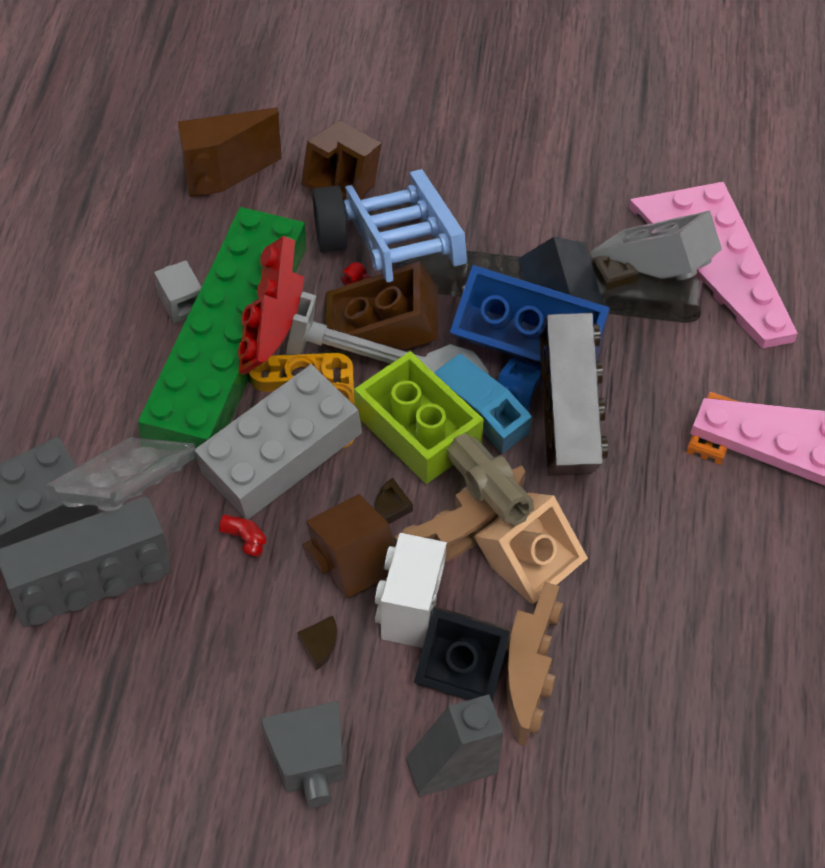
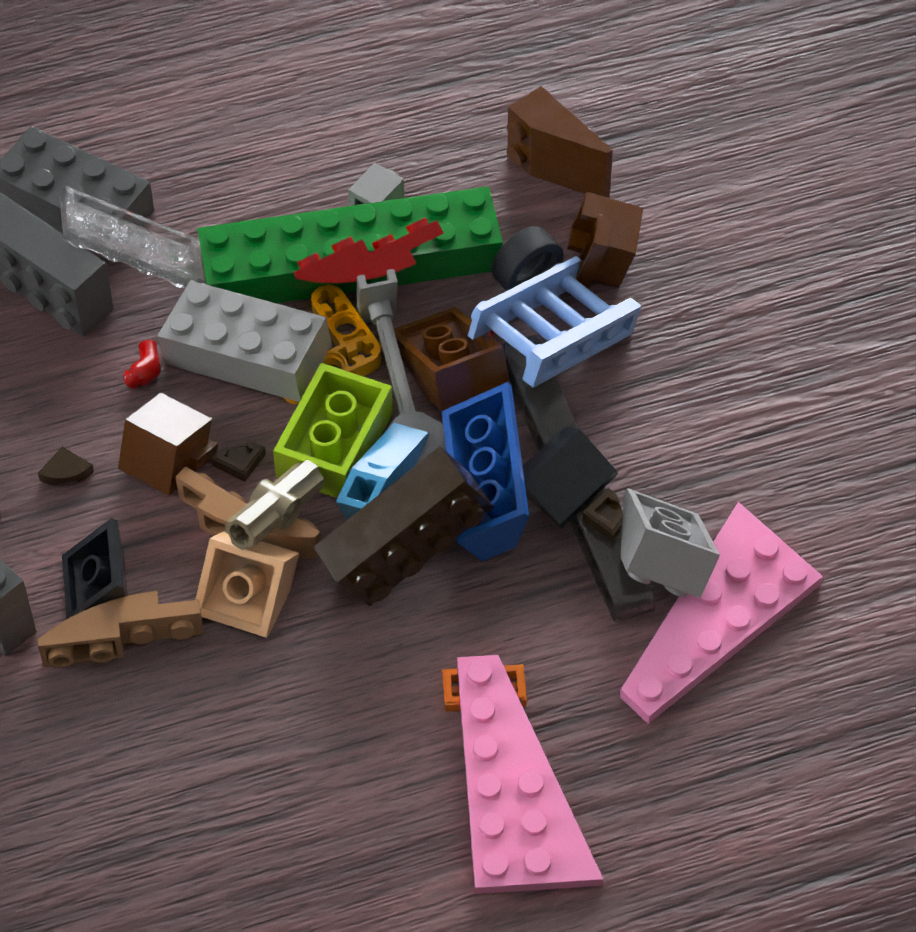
camera: 65 degrees right, 0 degrees up
white brick [375,533,447,648] -> none

